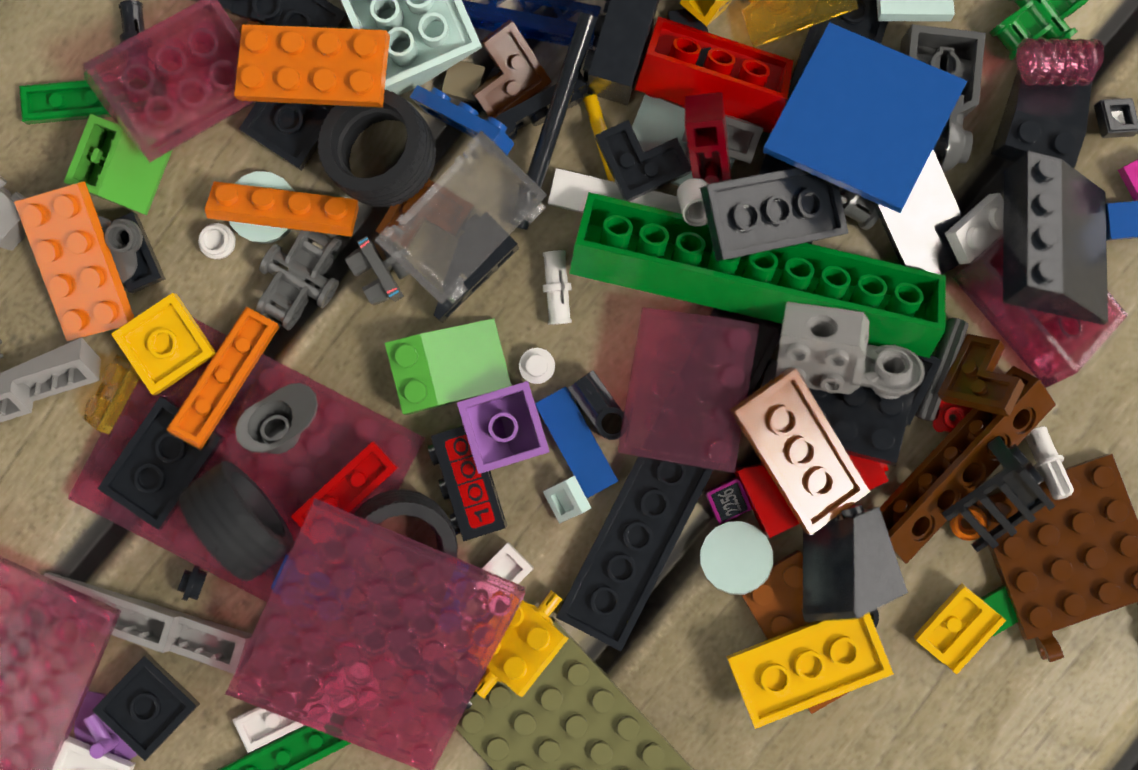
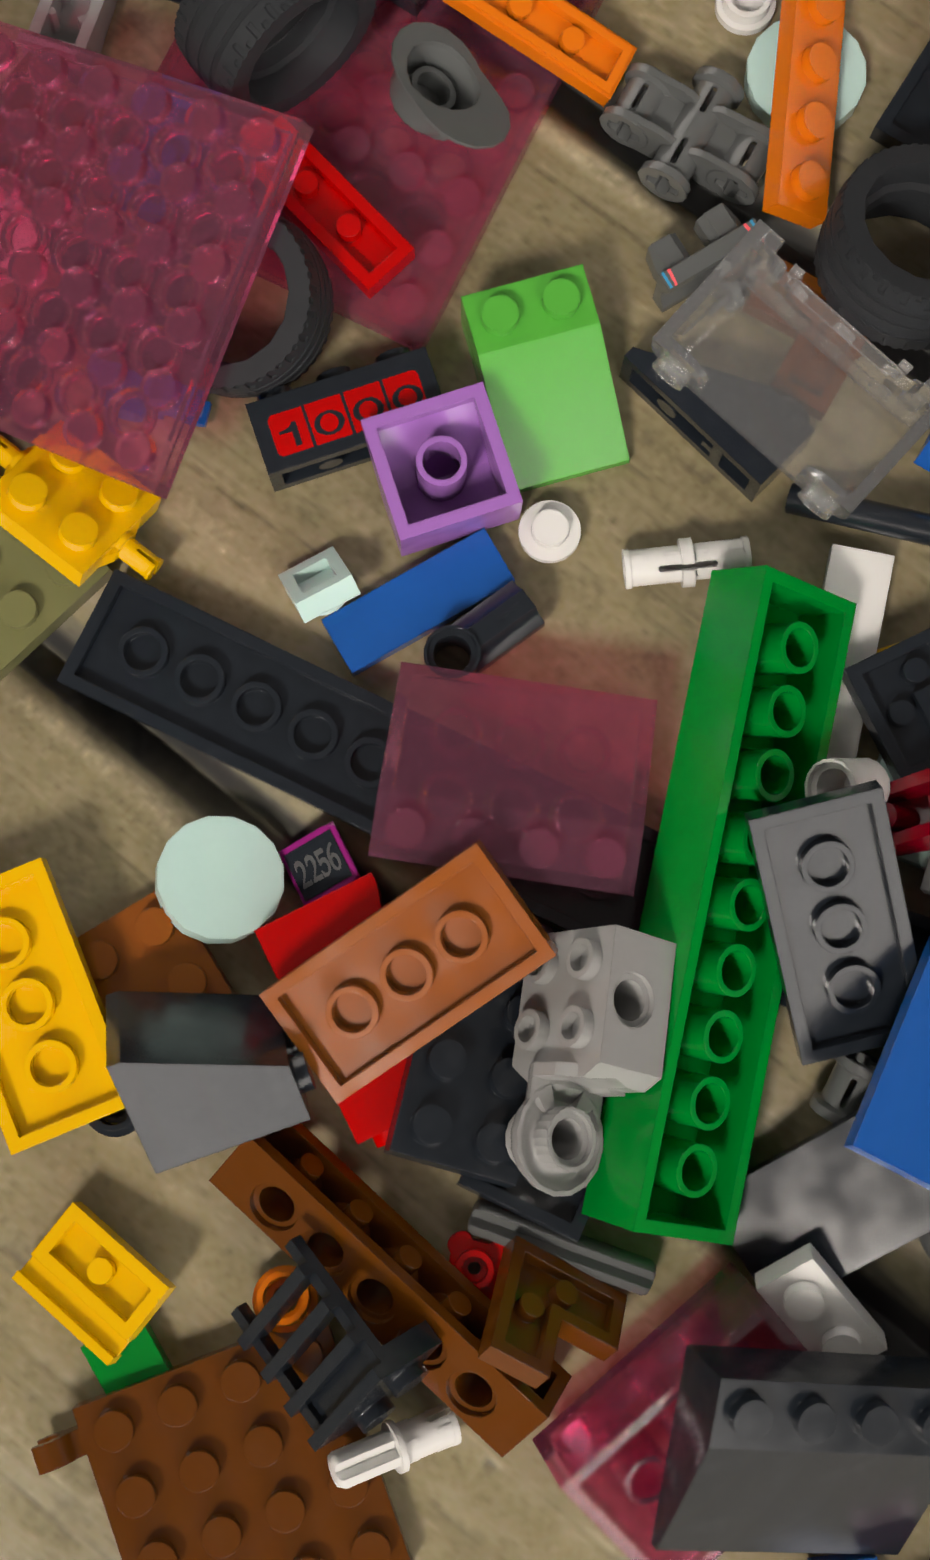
camera: 85 degrees right, 5 degrees down
white plate [468,542,533,608] -> none

